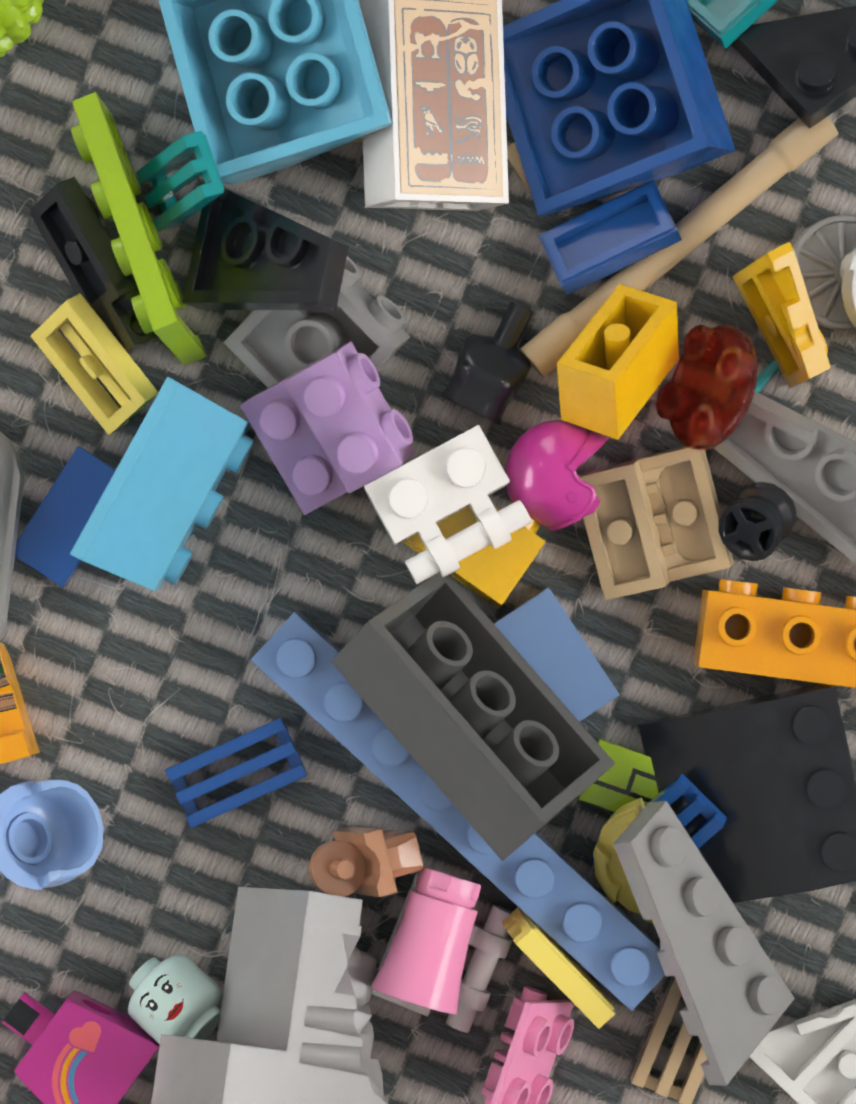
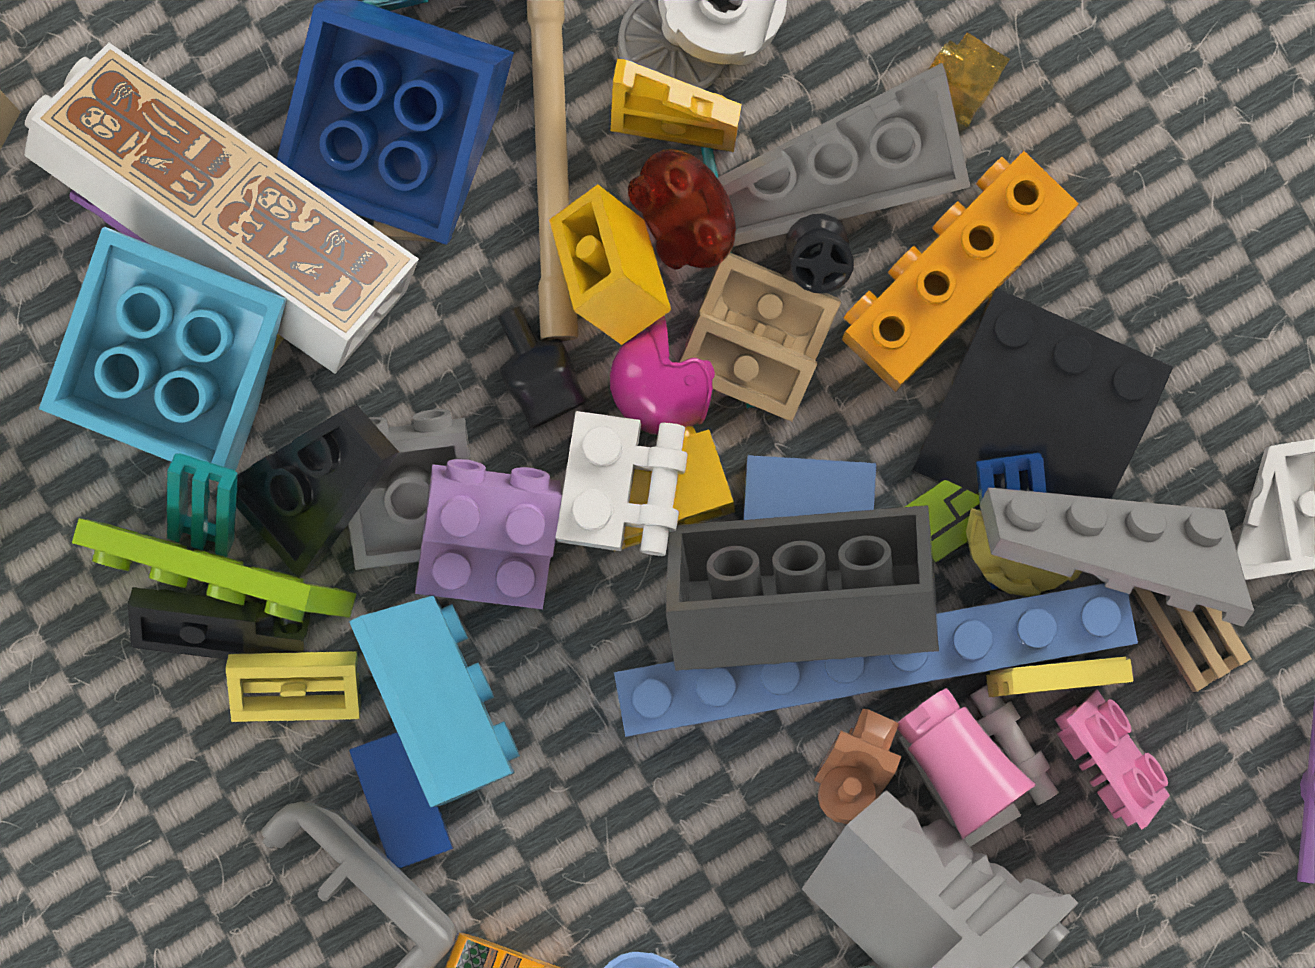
camera: 50 degrees left, 5 degrees down
blue tile [165,717,308,828] -> none
blue tile [538,180,682,296] -> none

